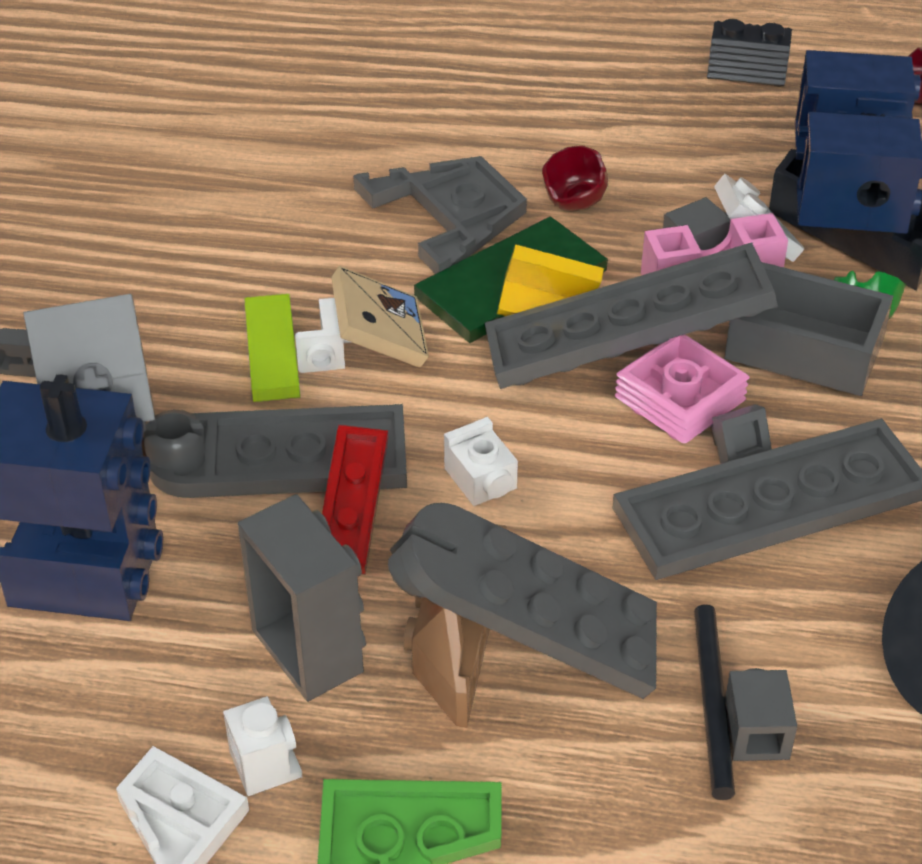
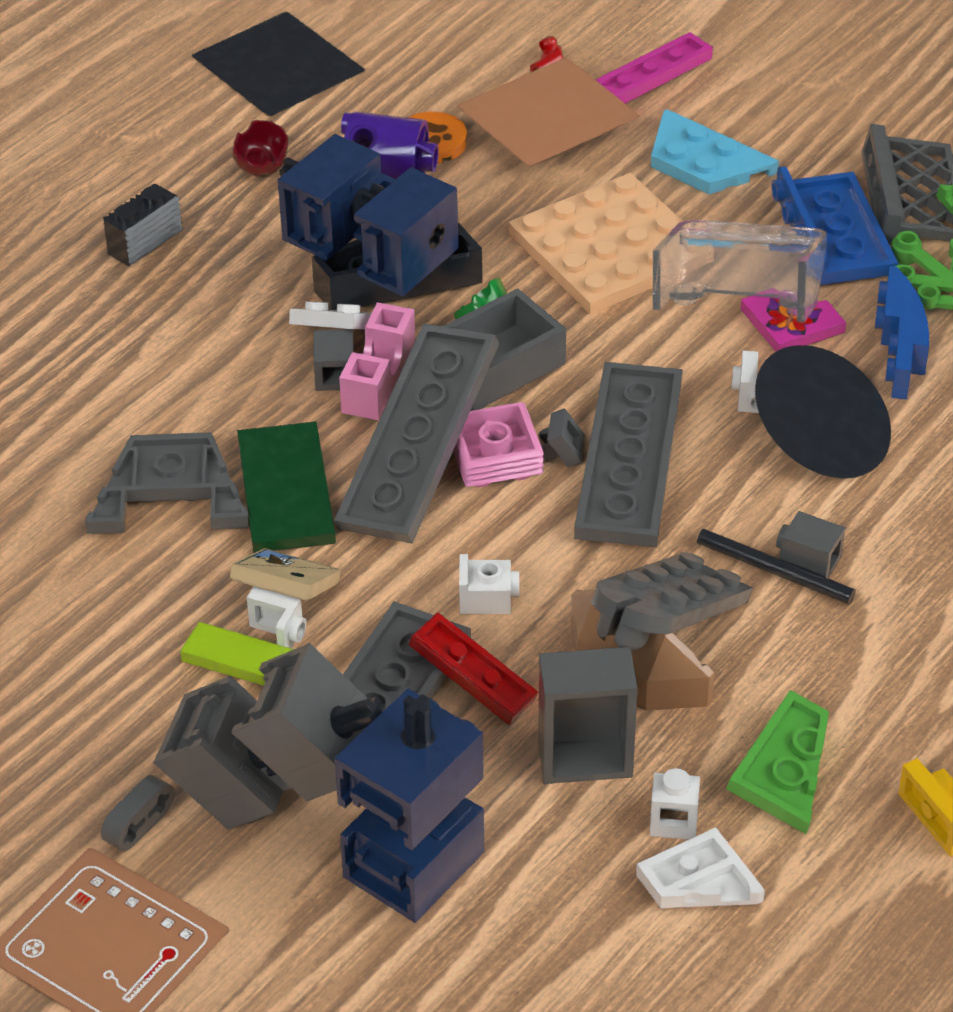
camera: 60 degrees left, 0 degrees up
yellow panel [497,245,604,316] -> none
dark red hair [542,145,608,212] -> none

